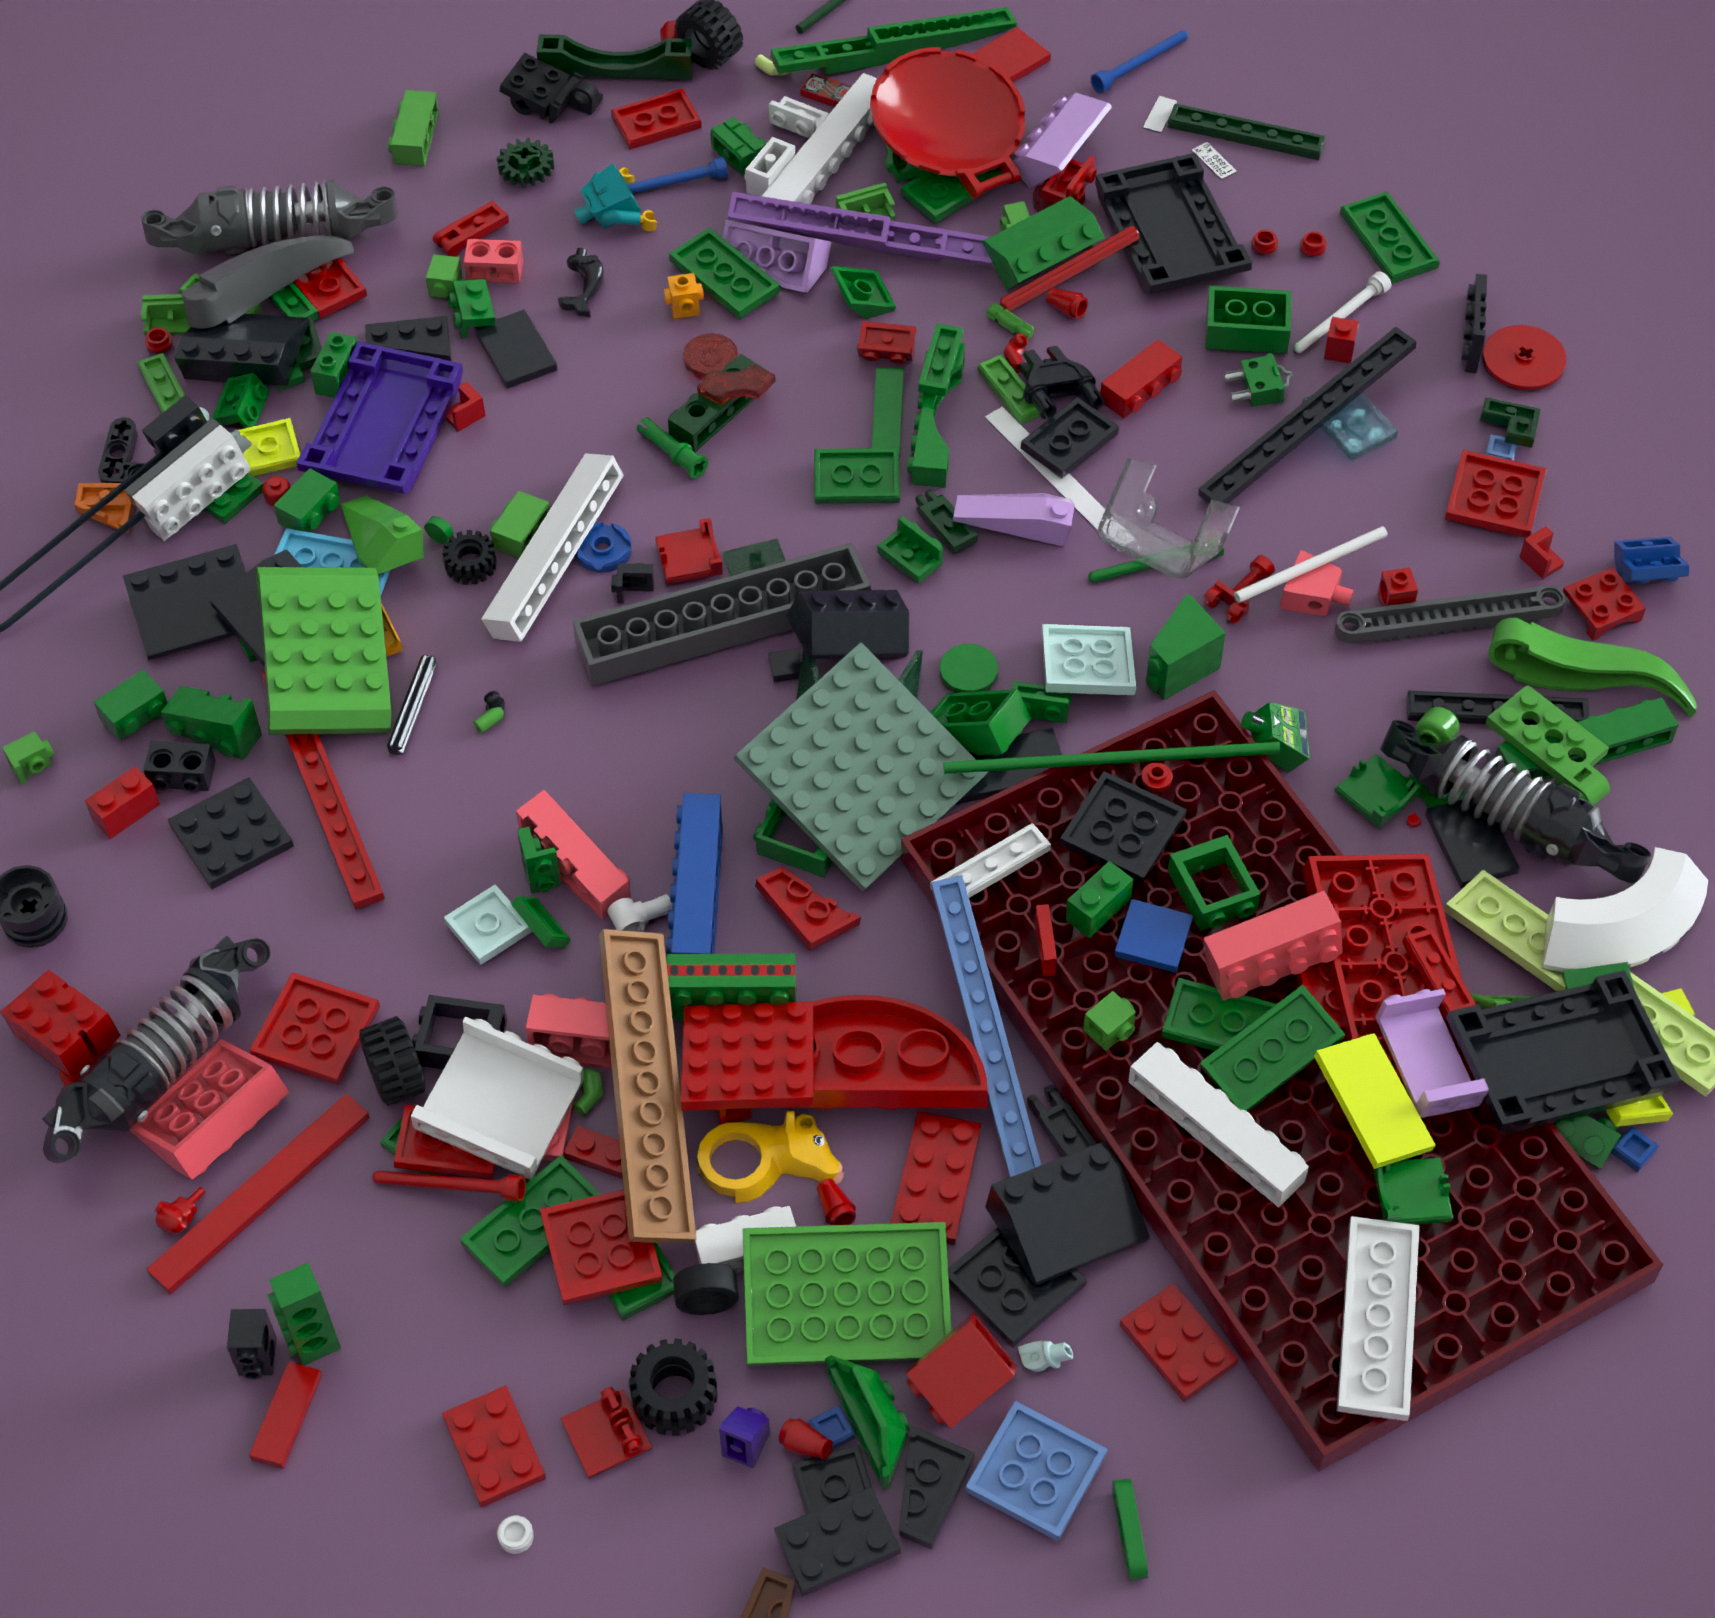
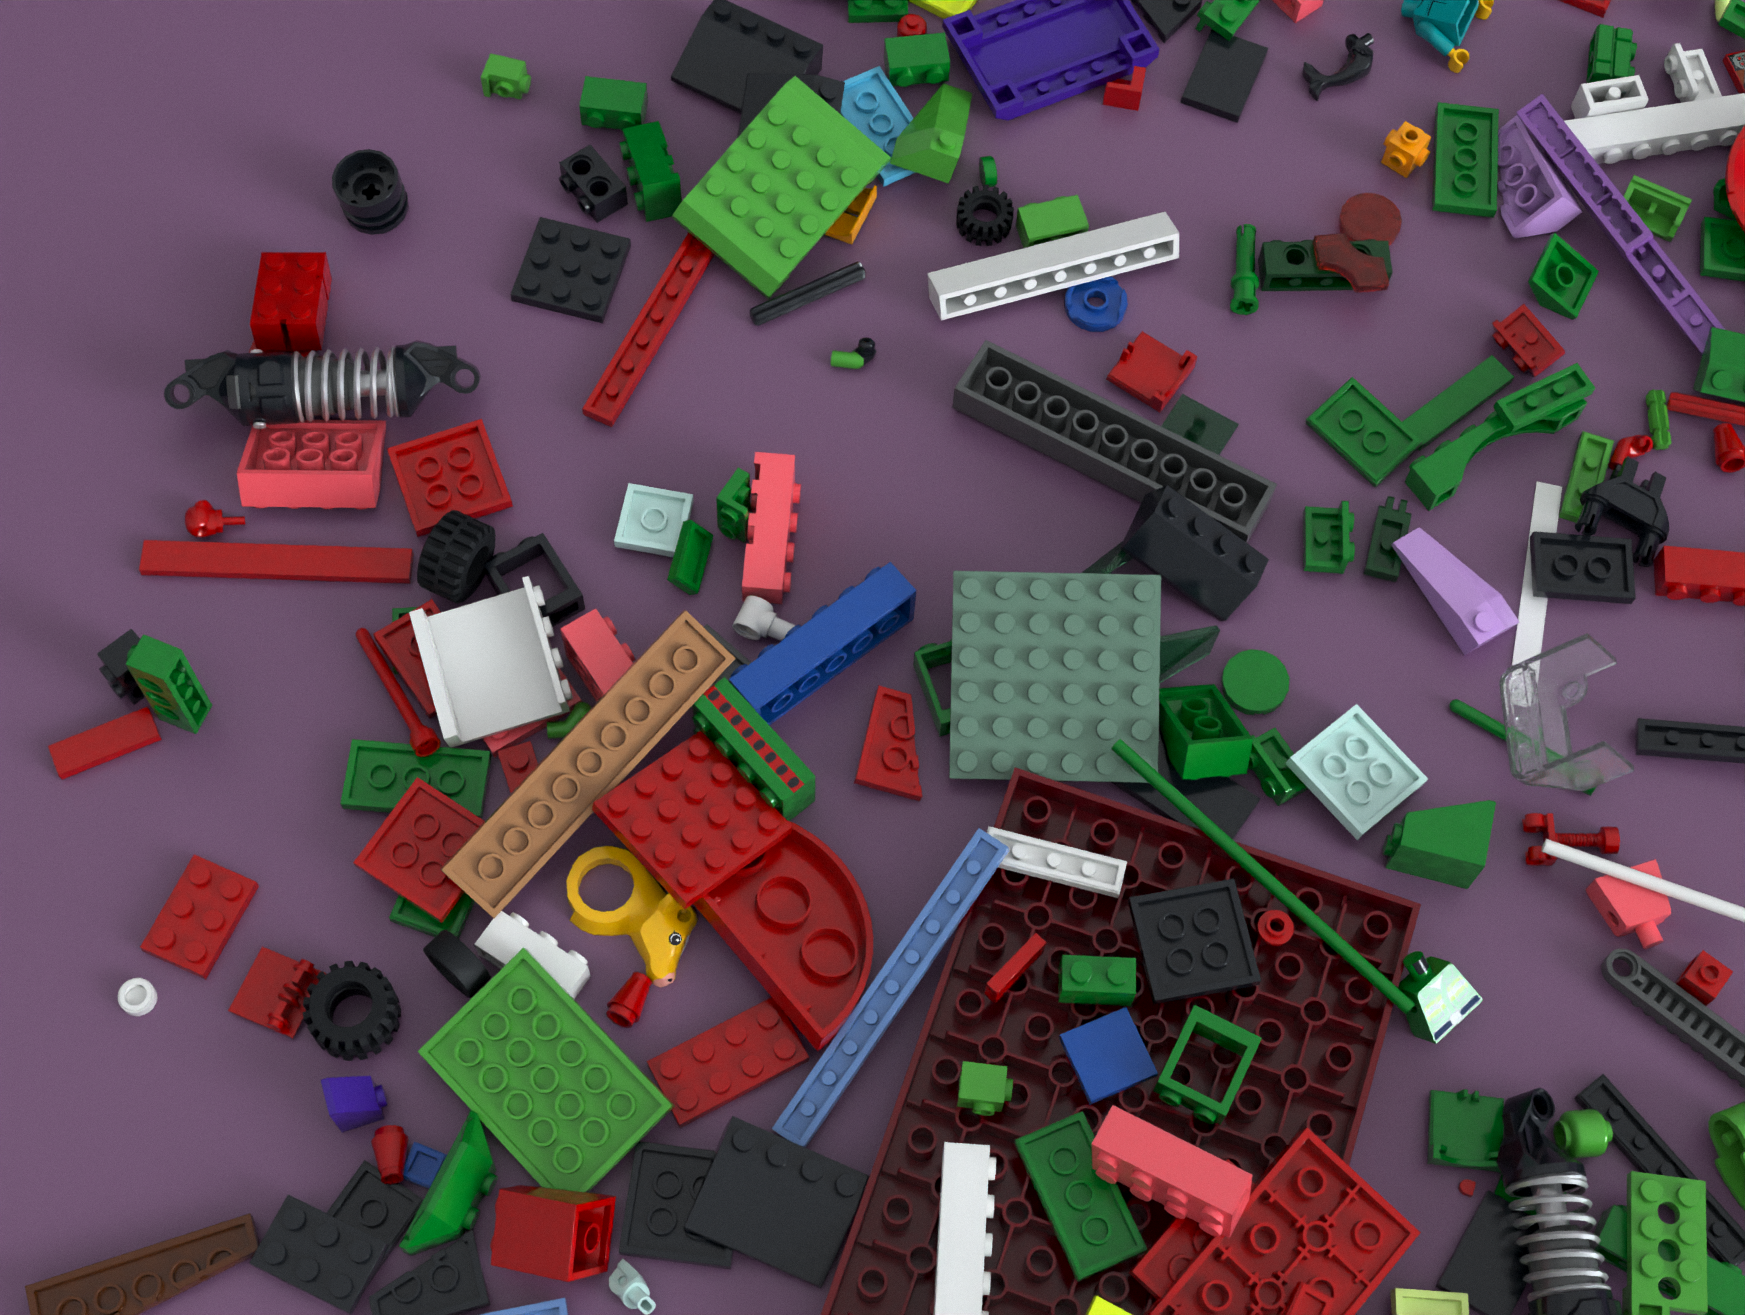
camera: 45 degrees right, 10 degrees up
red brick [85,766,160,839] -> none
black bracket [611,563,655,603] -> none
blue piece [628,157,728,194] -> none
black tile [769,648,803,682] -> none
black hinge [1026,1085,1097,1157] -> none
green plate [1200,985,1345,1112] -> none

